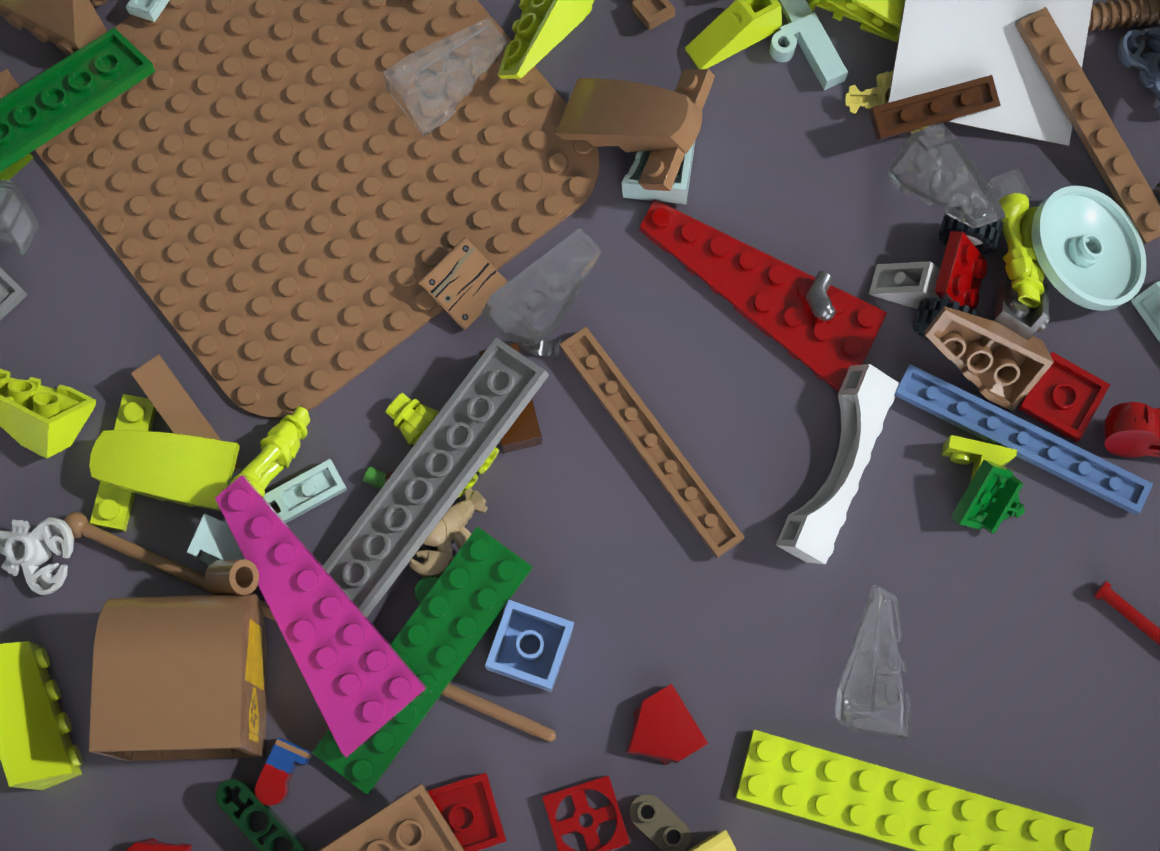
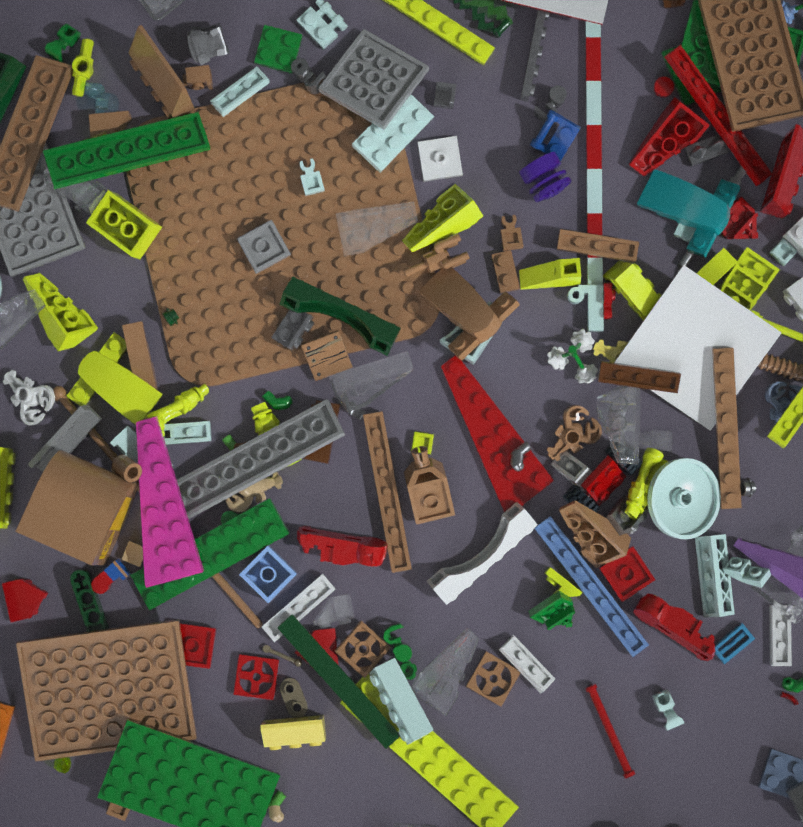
camera: 30 degrees right, 10 degrees up
none -> light grey fence [28,405,102,472]
none -> neon yellow brick [86,190,162,259]
none -> tan tile [121,541,144,567]
none -> dark green plate [162,308,179,327]
none -> light grey plate [237,219,291,274]
none -> green arm [262,391,293,410]
none -> white plate [262,574,336,642]
none -> dark tan hinge [263,645,302,667]
none -> flat silver bracket [271,310,314,351]
none -> dark green tile [277,614,400,749]
none -> dark green arch [279,276,401,356]
none -> red piece [297,526,388,567]
none -> light aqua plate [300,158,325,196]
none -> clear slope [314,594,355,628]
none -> medium nougat piece [334,621,391,678]
none -> light aqua brick [369,658,433,745]
none -> green leg [384,623,412,662]
none -> green plate [399,661,417,680]
none -> medium nougat plant [403,234,470,277]
none -> medium nougat plate [404,446,455,525]
none -> neon yellow tile [411,432,434,455]
none -> medium nougat piece [466,651,520,706]
none -> medium nougat plate [491,250,520,294]
none -> white tile [499,635,555,694]
none -> medium nougat animal [546,405,602,461]
none -> white plant [547,329,598,384]
none -> red plate [603,283,616,319]

